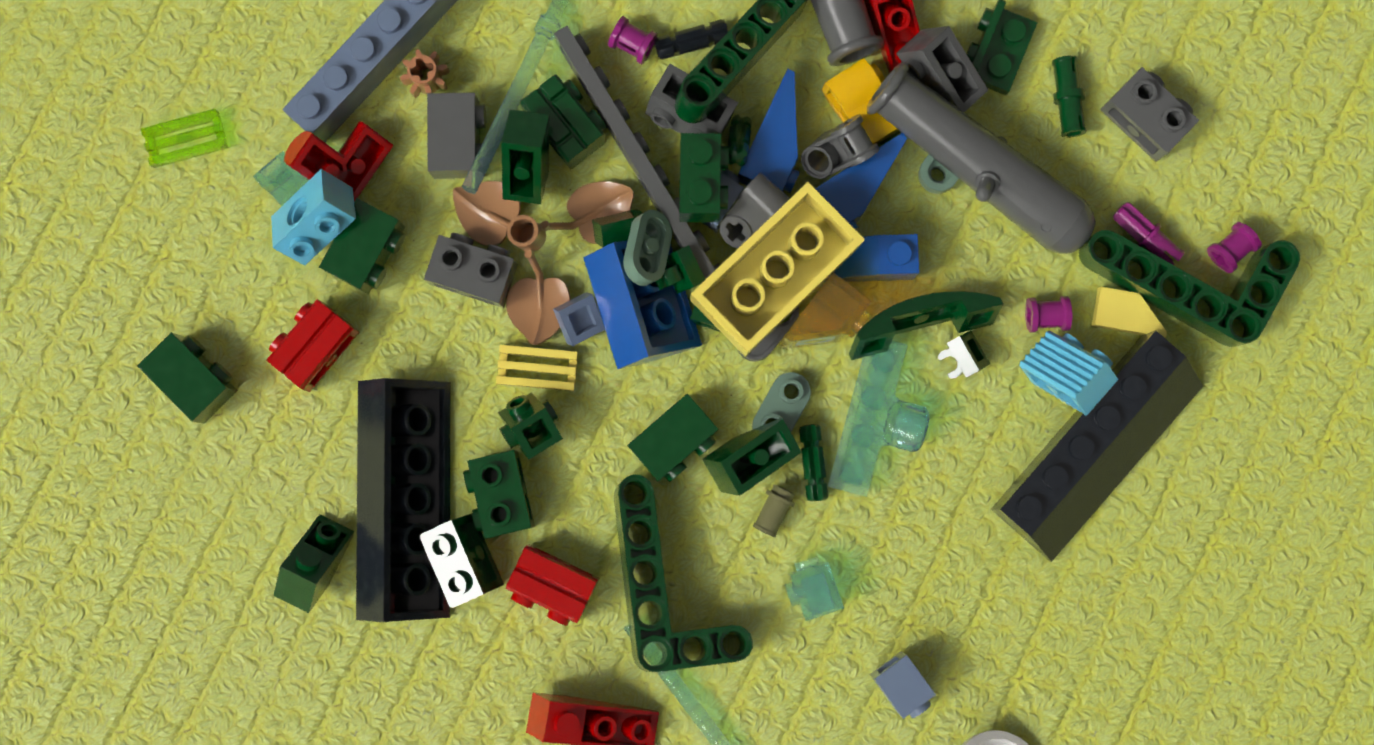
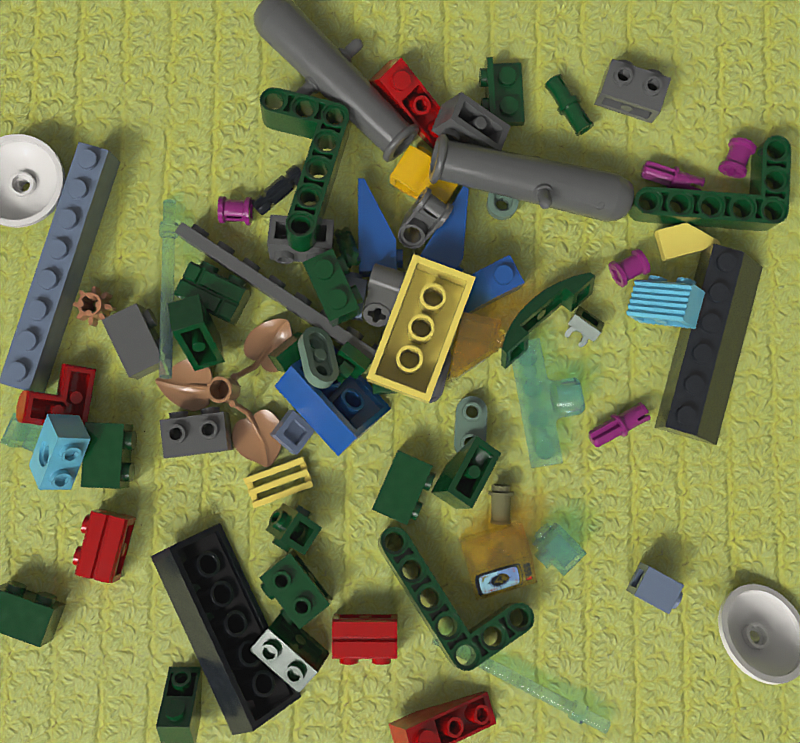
camera: 25 degrees left, 0 degrees up
dark green axle [799,424,828,502] -> none
none -> clear yellow slope [458,521,537,601]
none -> magenta axle [588,402,651,447]

